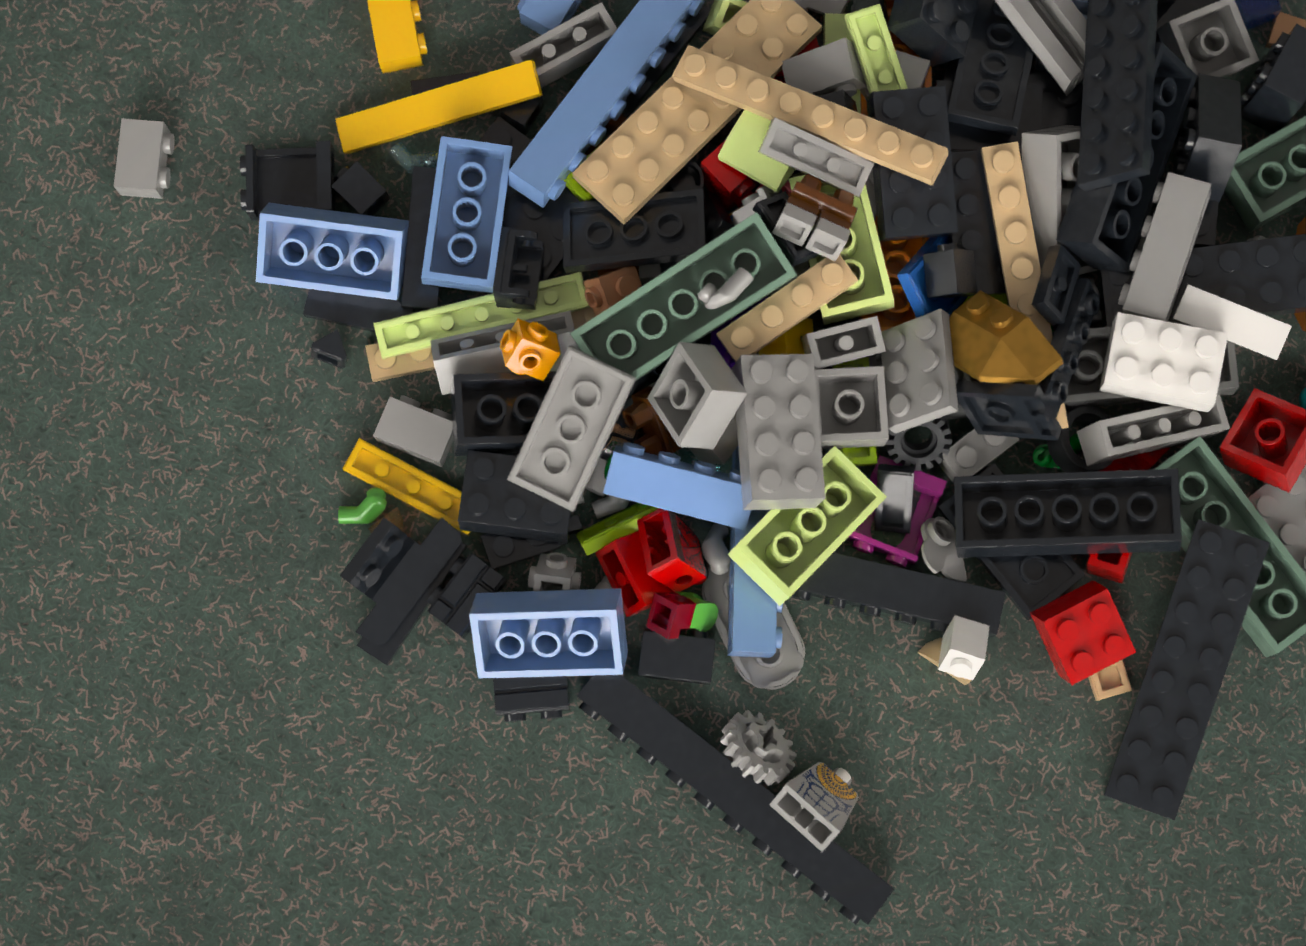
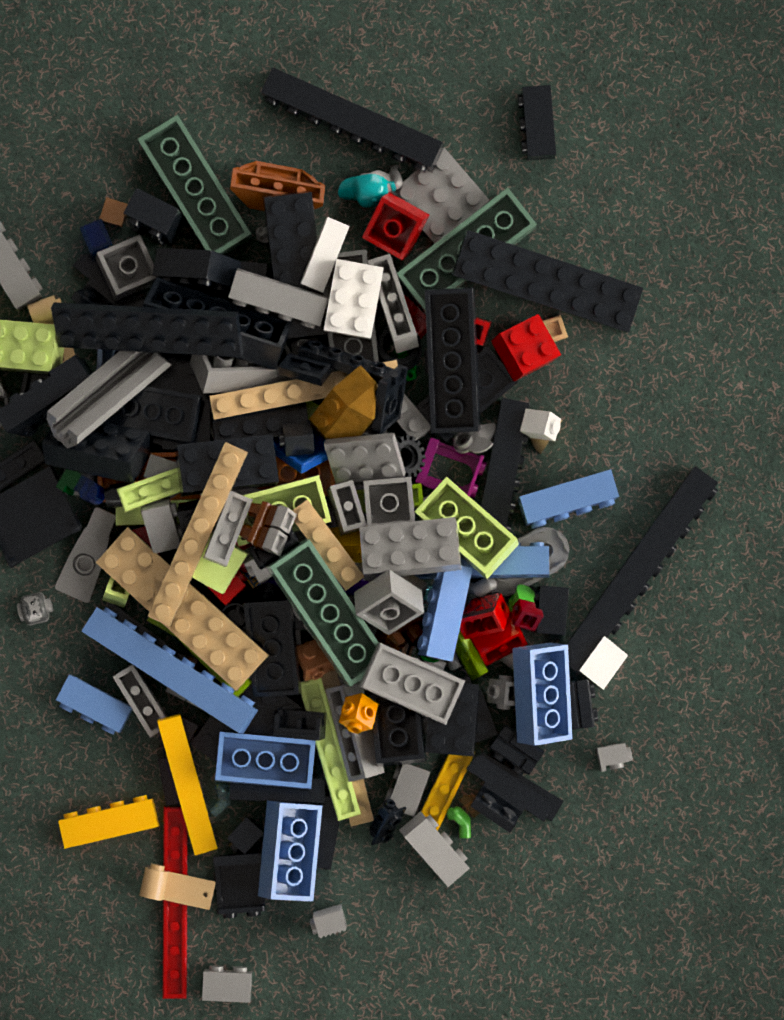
camera: 95 degrees left, 5 degrees up
black slope [311,329,347,369] -> none
light grey arm [698,267,753,309] -> none
light grey gear [720,710,797,786] -> none
light grey torso [770,762,859,852] -> none
black tile [874,464,915,534] -> none
none -> tan door [139,863,216,910]
none -> red tile [163,807,188,999]
none -> light grey brick [310,904,347,939]
none -> black hinge [369,799,407,846]
none -> light grey brick [399,811,470,887]
none -> medium blue brick [517,469,619,529]
none -> white sticker [579,636,628,690]
none -> light grey brick [596,743,633,772]

